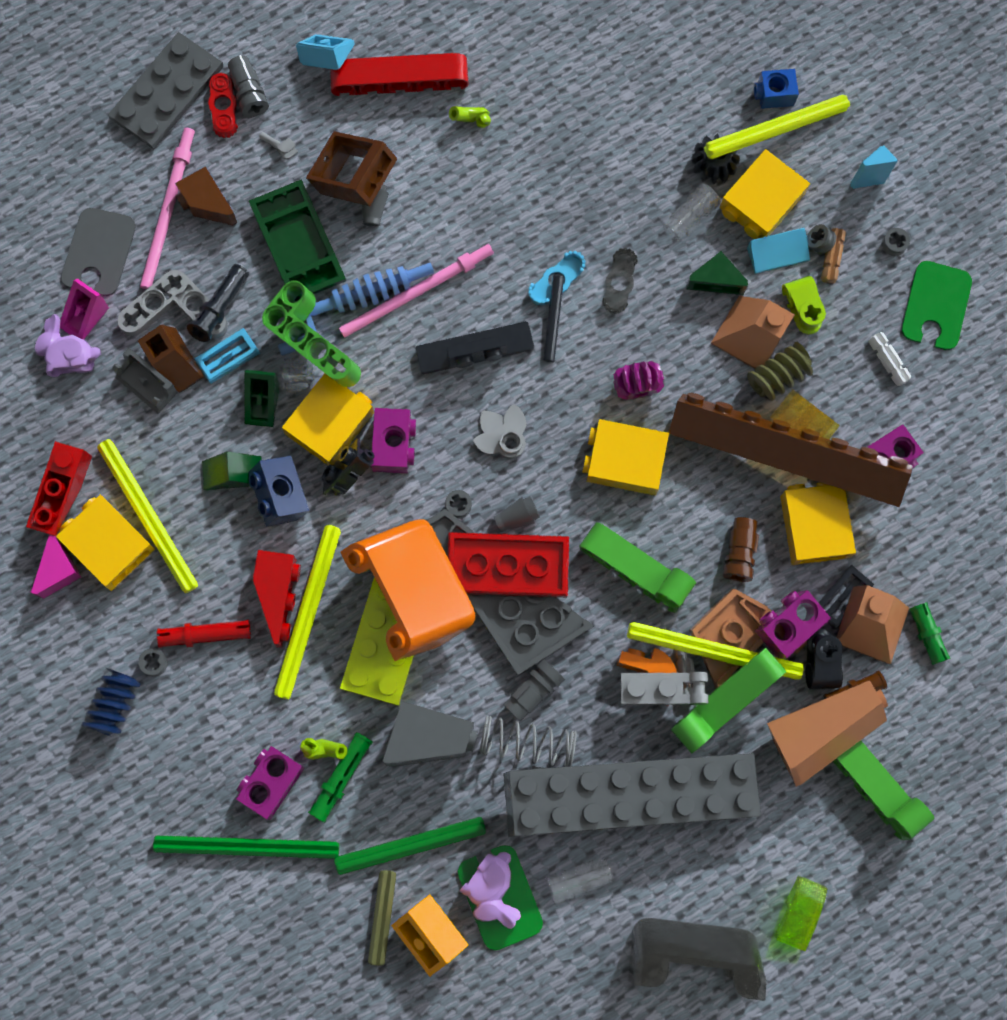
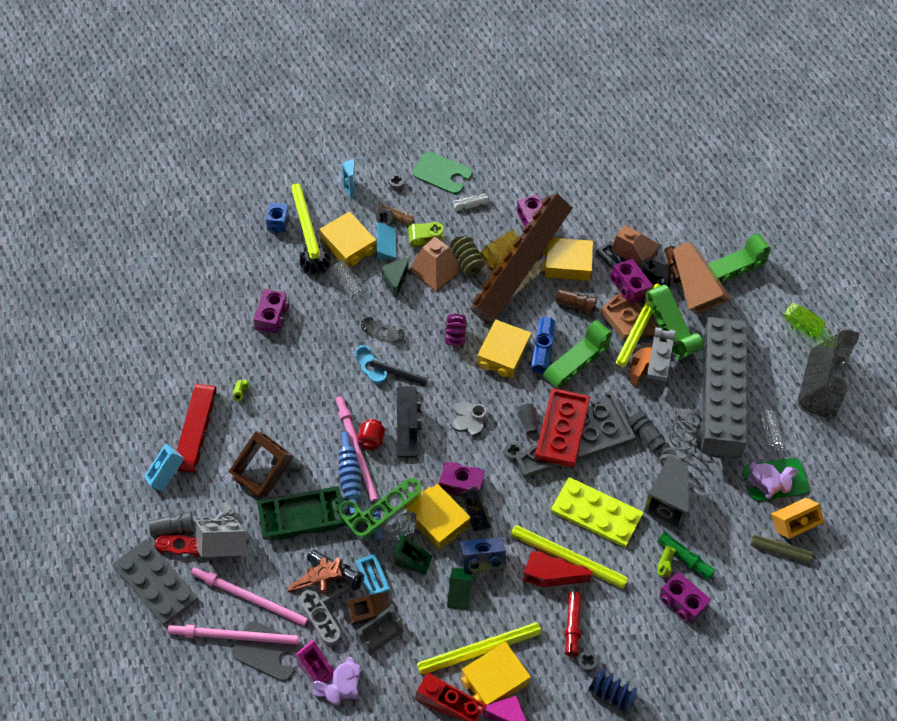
camera: 75 degrees left, 20 degrees down
green axle [153,835,340,859] -> none
reddish brown slope [175,166,237,226] -> none
green axle [335,817,486,875] -> none
orange windscreen [340,519,475,661] -> none
green pin [909,602,951,665] -> none
none -> bright pink bar [168,625,299,645]
none -> light grey slope [194,516,245,557]
none -> magenta brick [253,289,290,334]
none -> piece [287,558,343,594]
none -> red head [357,419,386,450]
none -> blue piece [531,316,556,374]

